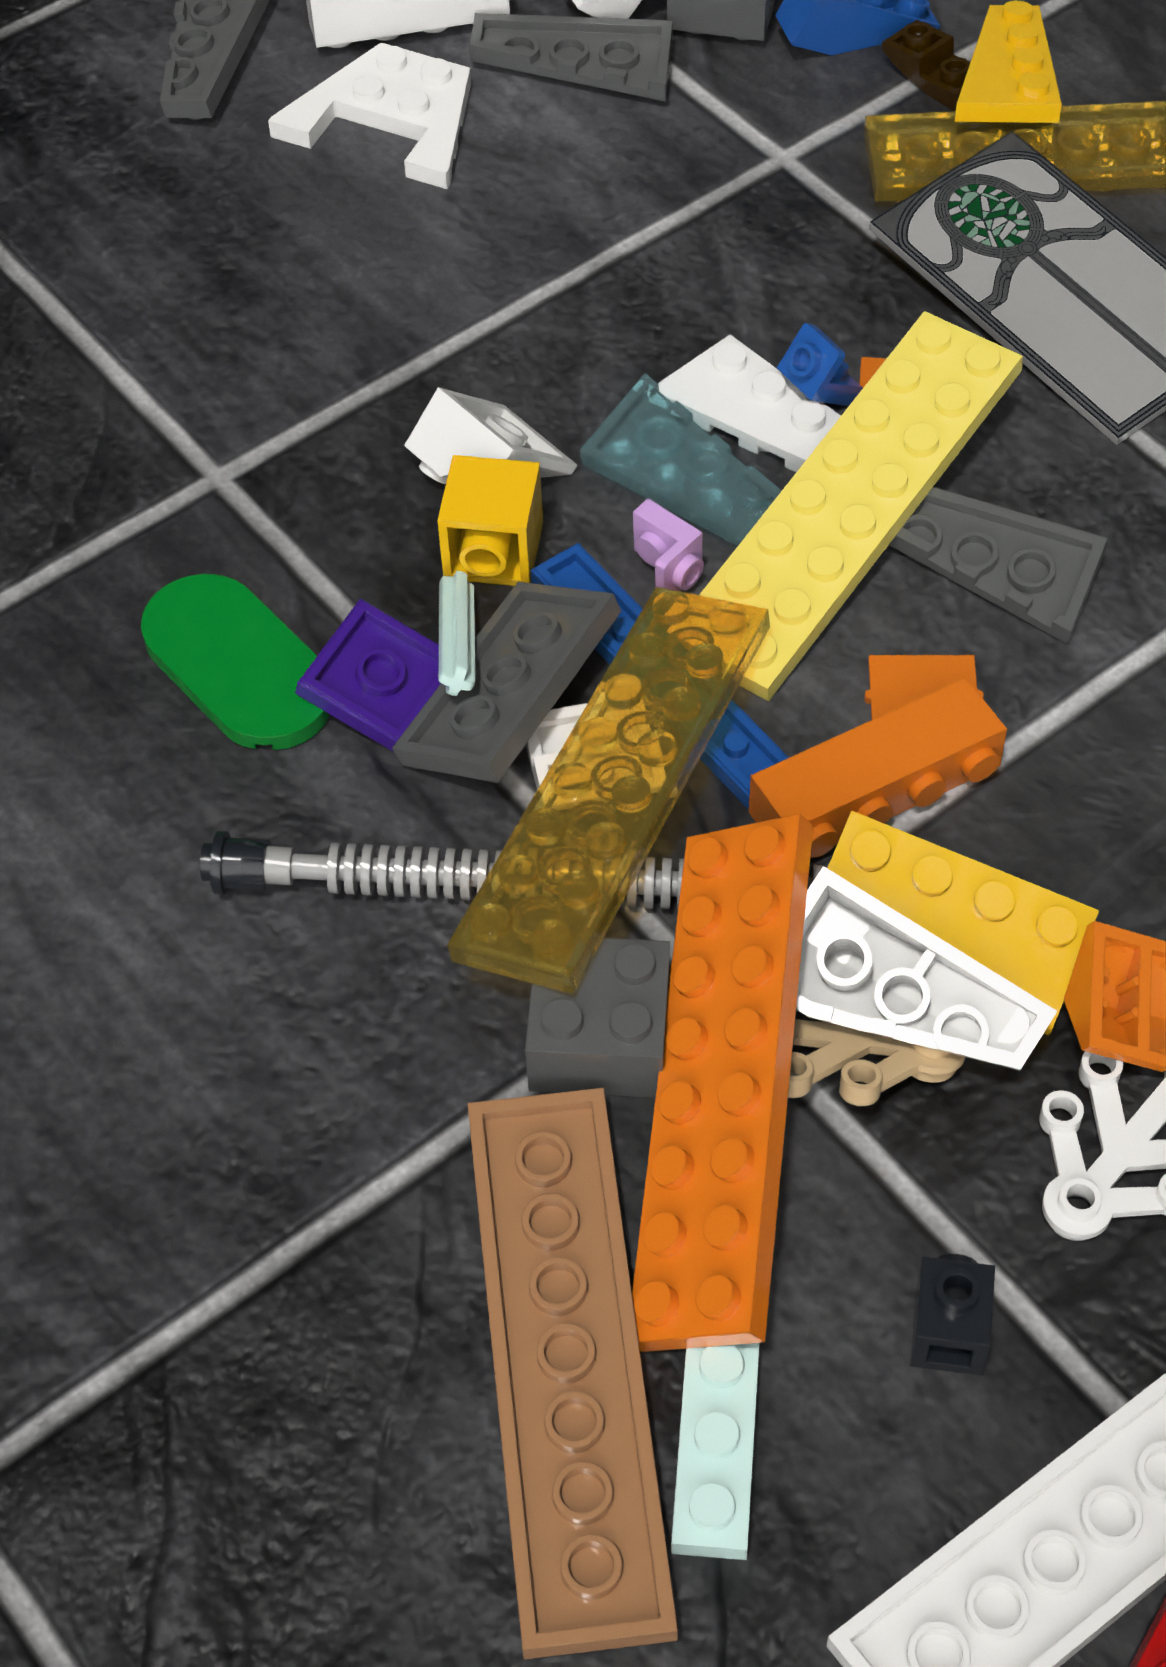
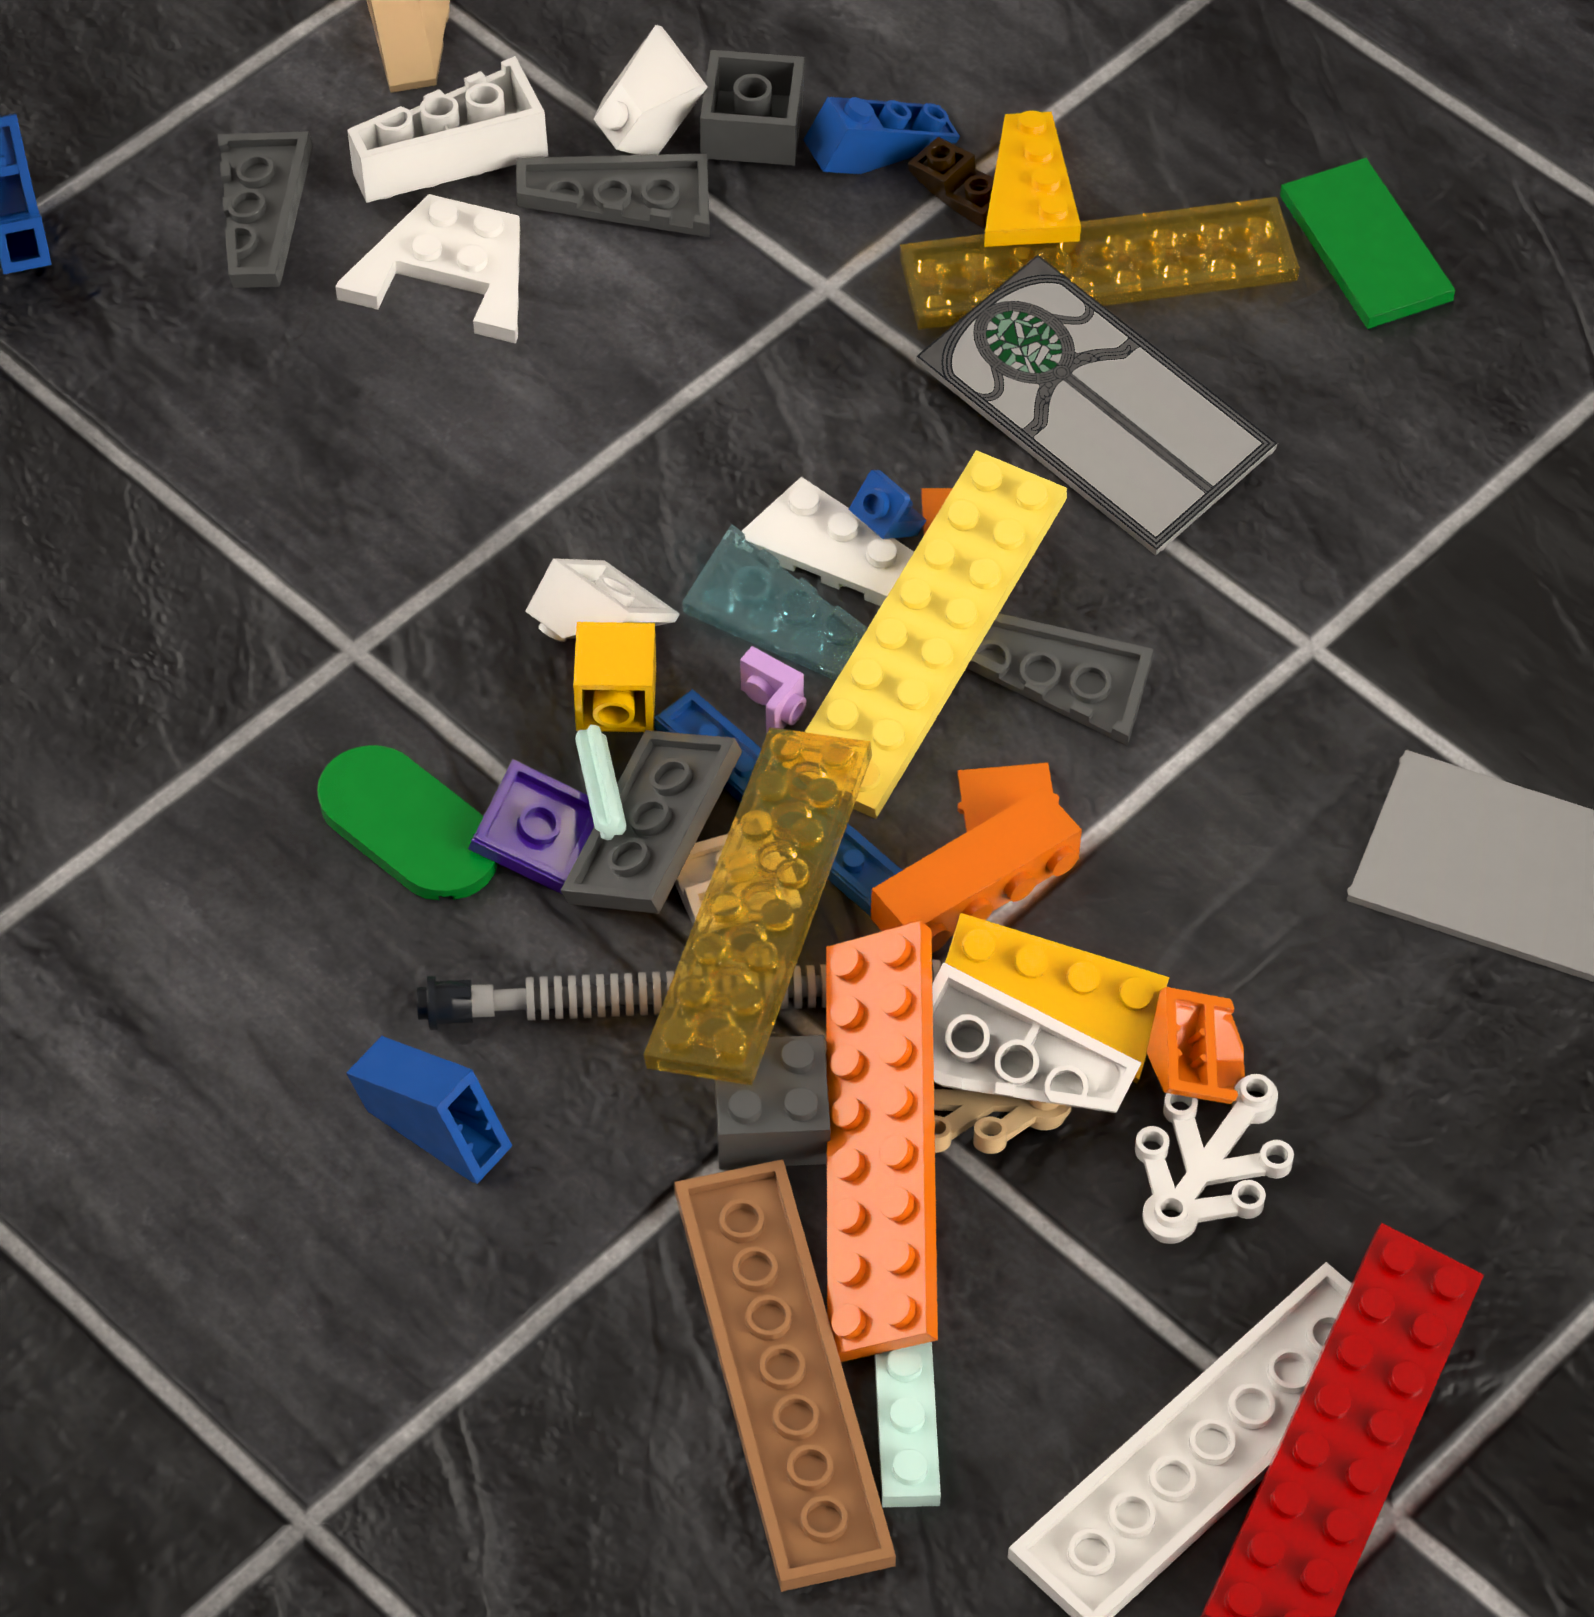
camera: 10 degrees left, 0 degrees up
black brick [910,1254,995,1376] -> none
none -> blue slope [346,1036,512,1184]

